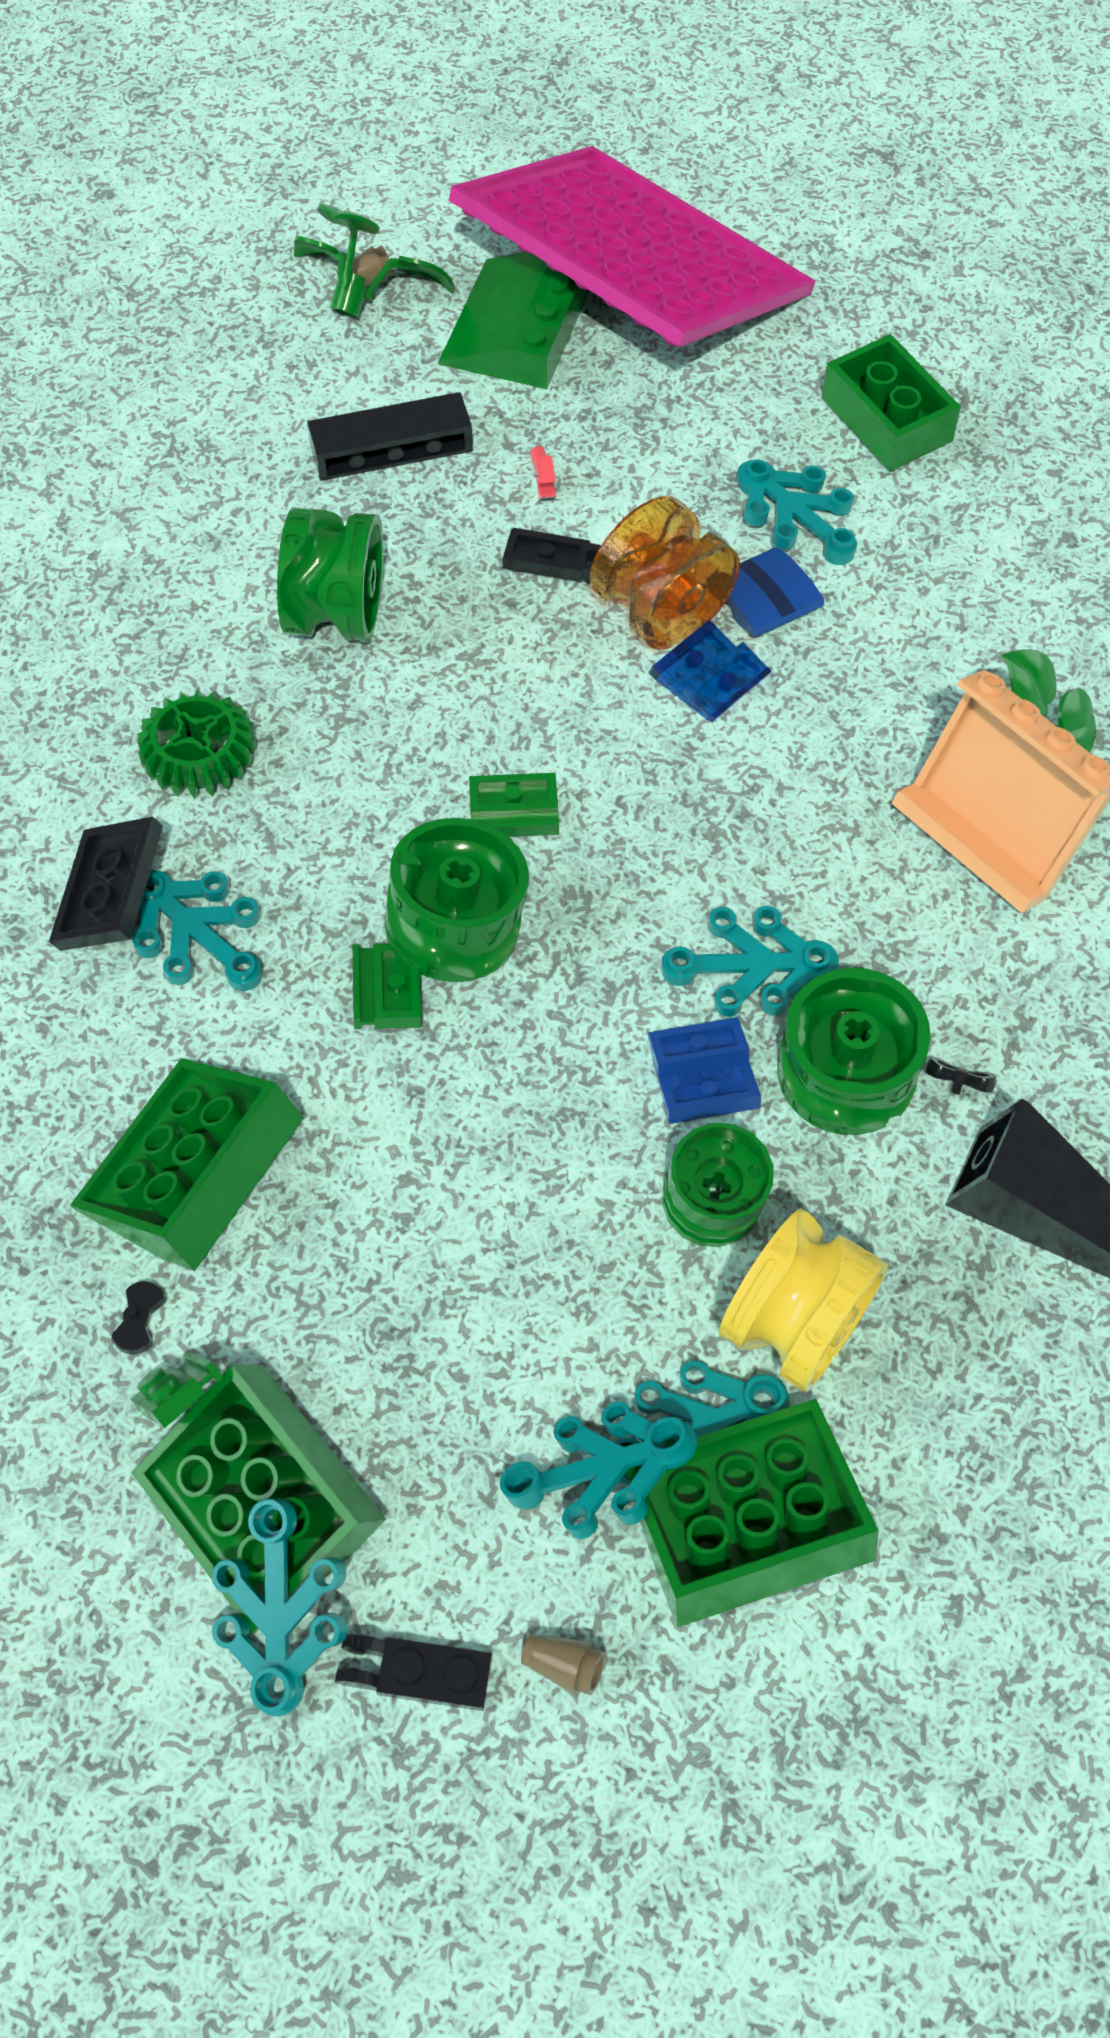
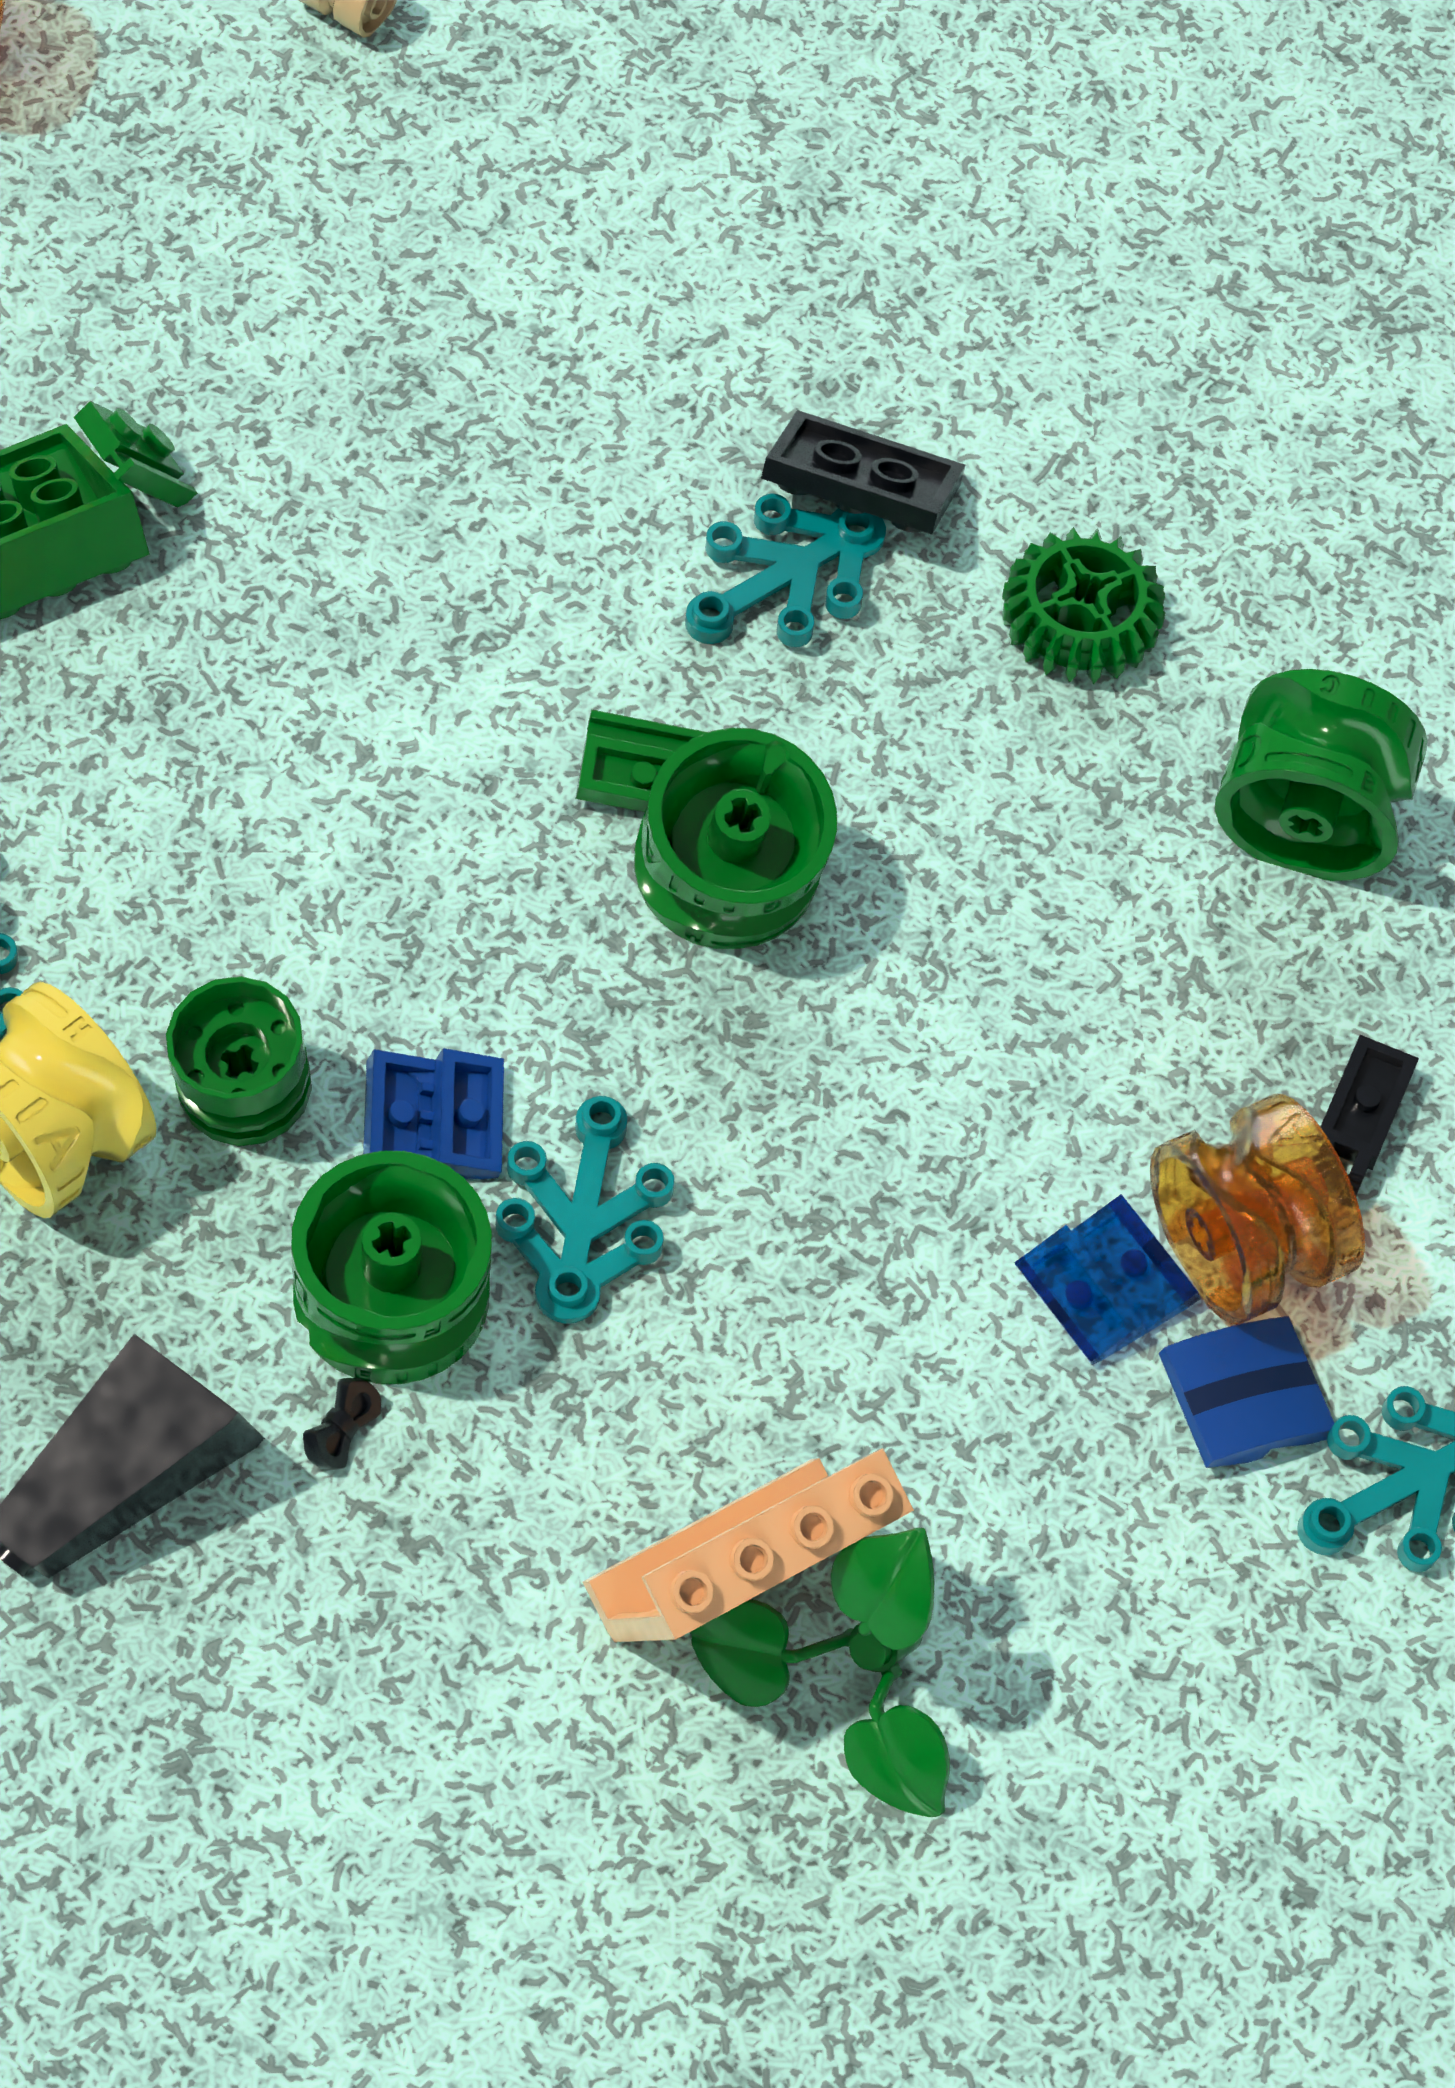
camera: 95 degrees right, 0 degrees up
green slope [70,1058,304,1271] -> none
black piece [111,1281,166,1355] -> none
green plate [469,772,559,837] -> none

